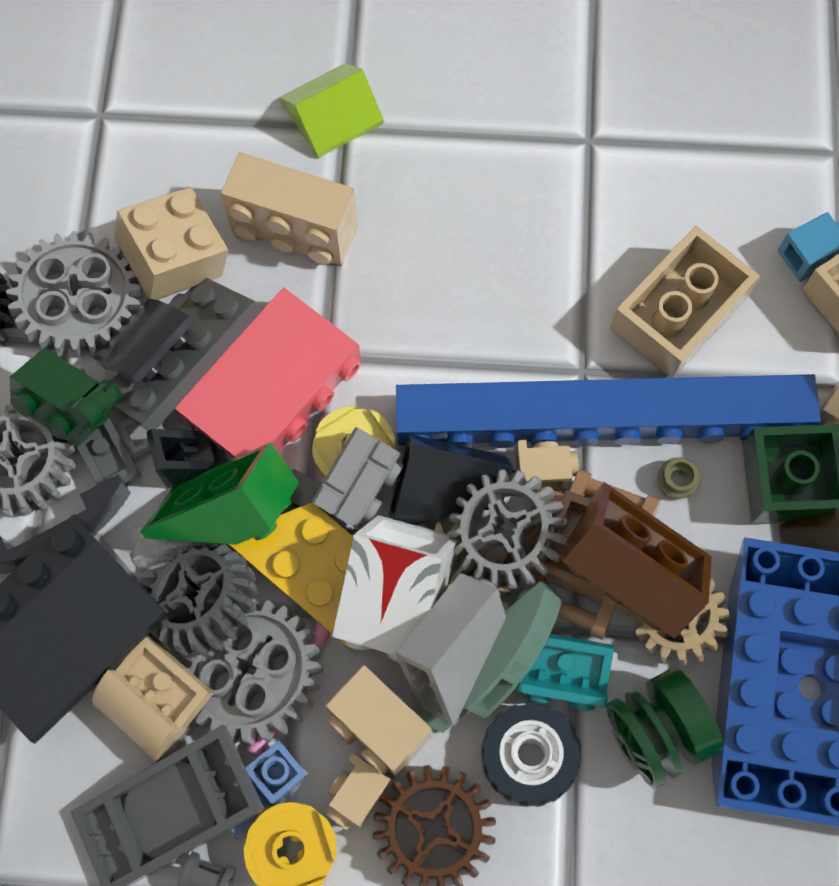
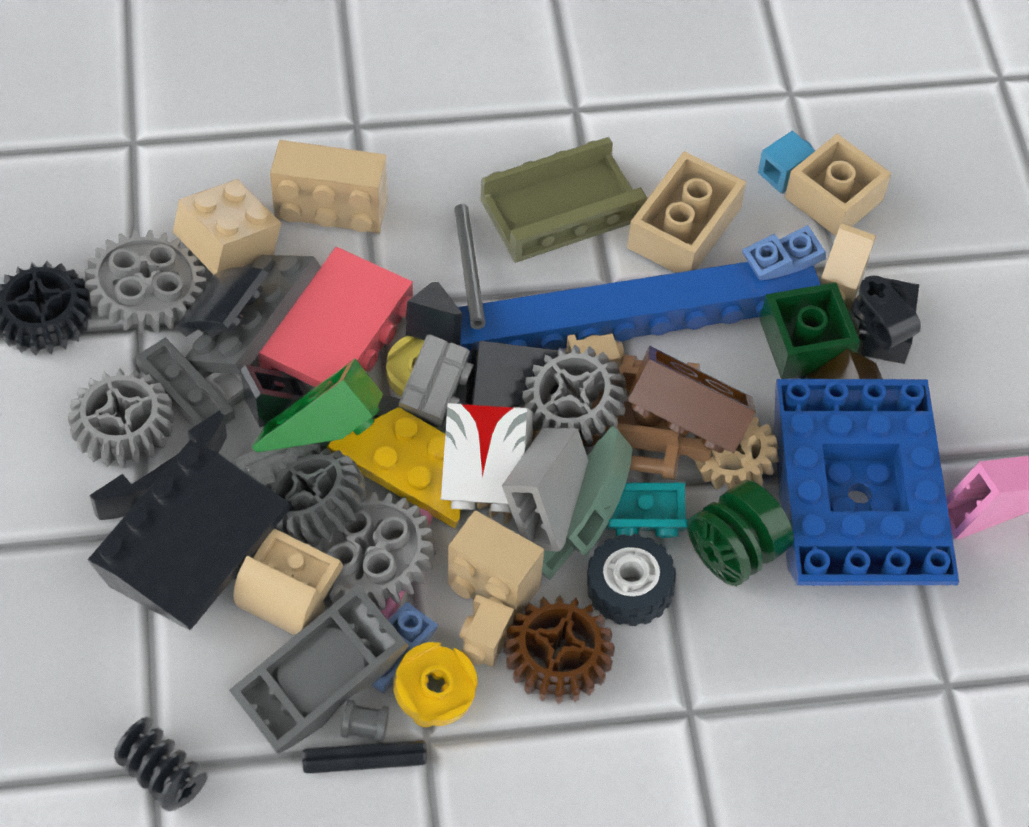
camera: 15 degrees left, 15 degrees down
dark green hinge [10,347,123,447] -> none
lime slope [280,63,384,158] -> none
olive plate [657,457,701,499] -> none
none -> black slope [405,282,462,346]
none -> dark grey piece [454,204,486,329]
none -> olive panel [481,137,647,263]
none -> medium blue slope [742,225,826,280]

